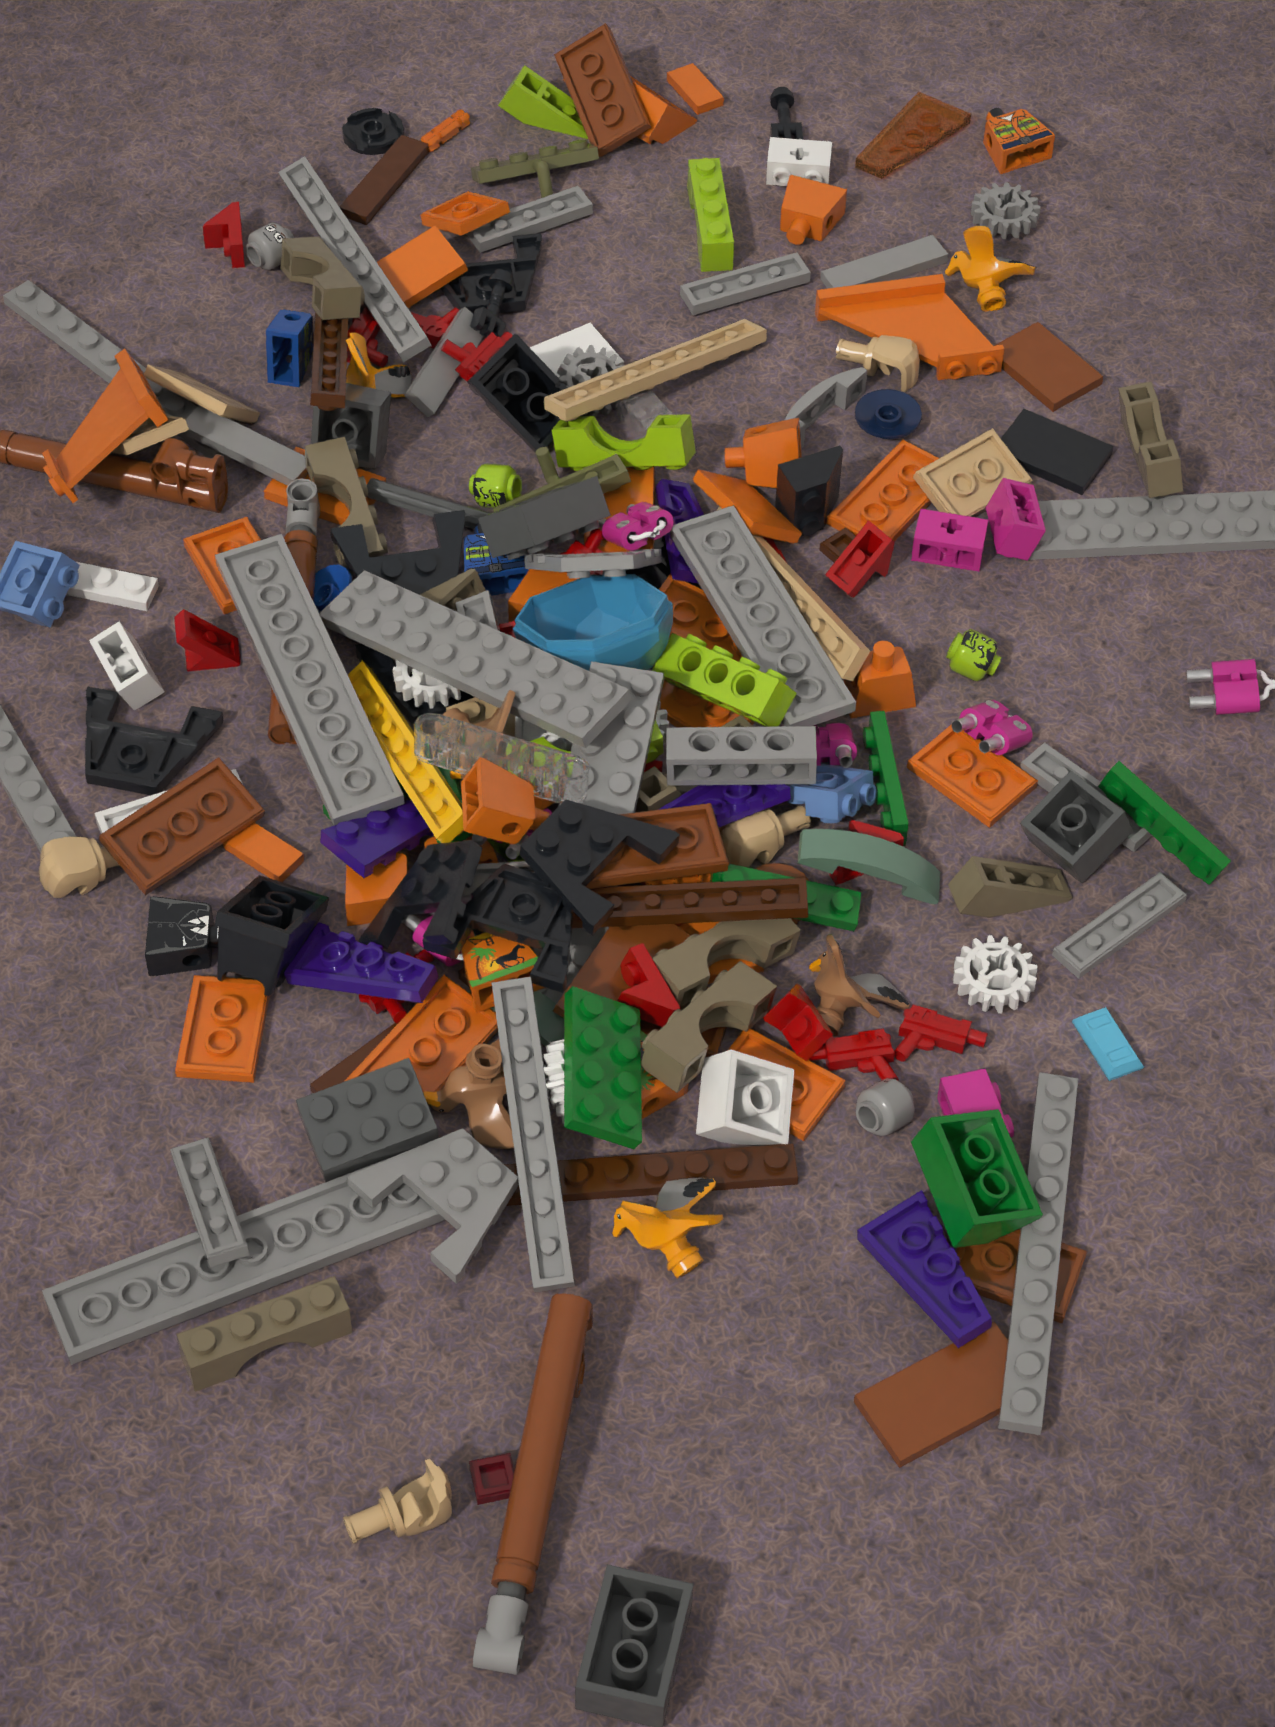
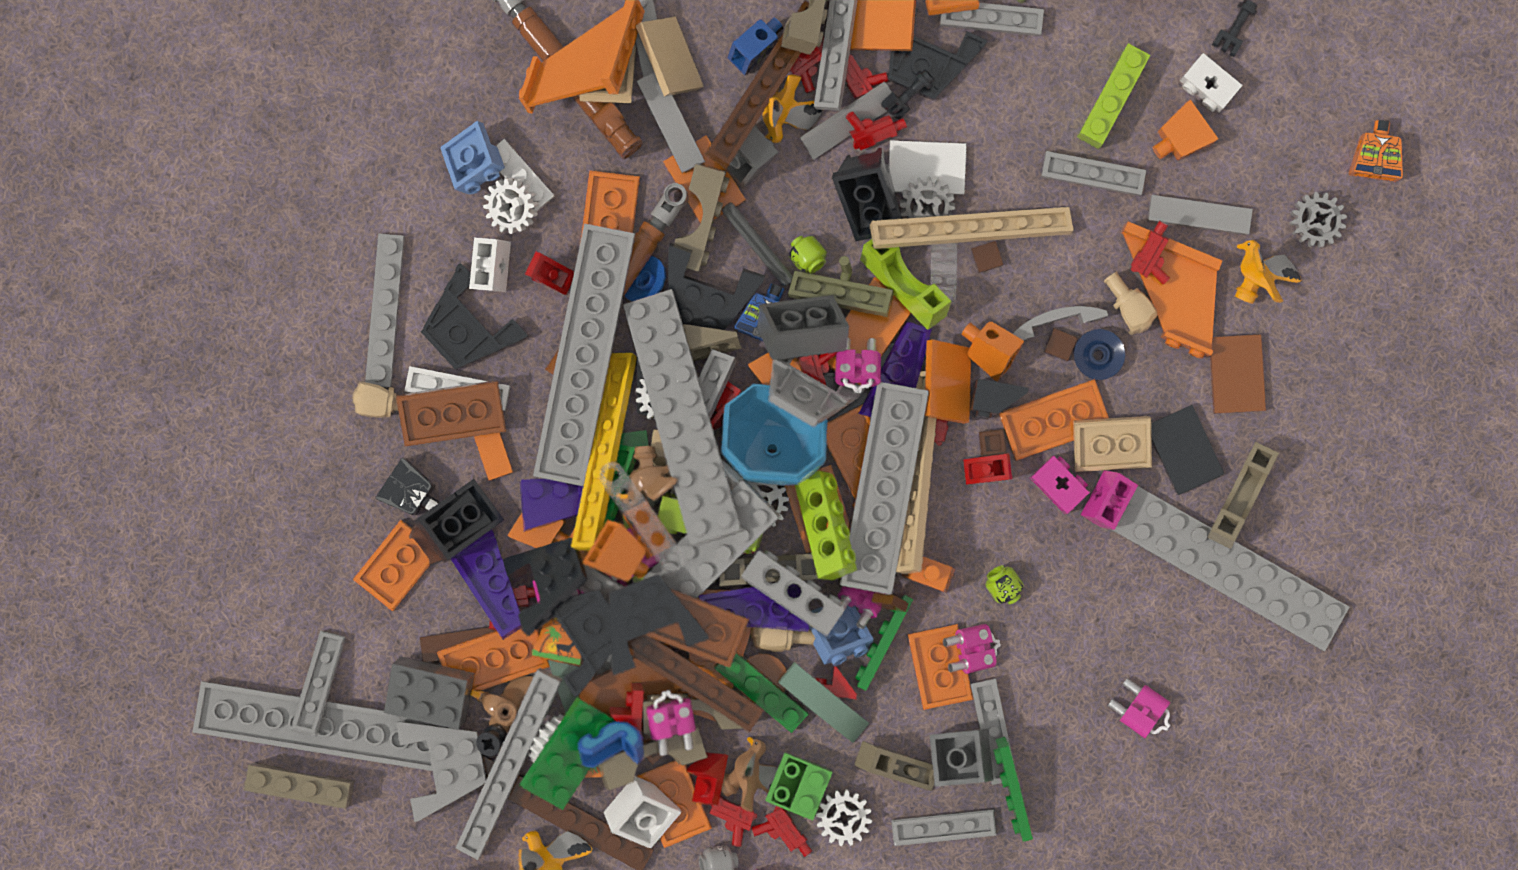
camera: 35 degrees right, 35 degrees up
clear orange wing [855,91,971,179] -> none
none -> black wheel [476,724,507,756]
none -> white gear [483,177,539,234]
none -> blue animal [578,722,644,767]
none -> dark pink piece [646,691,696,755]
none -> bright green slope [765,753,833,820]
none -> reddish brown tile [871,593,908,612]
none -> reddish brown tile [971,241,1003,273]
none -> reddish brown tile [1044,328,1077,362]
none -> red piece [1131,220,1170,285]

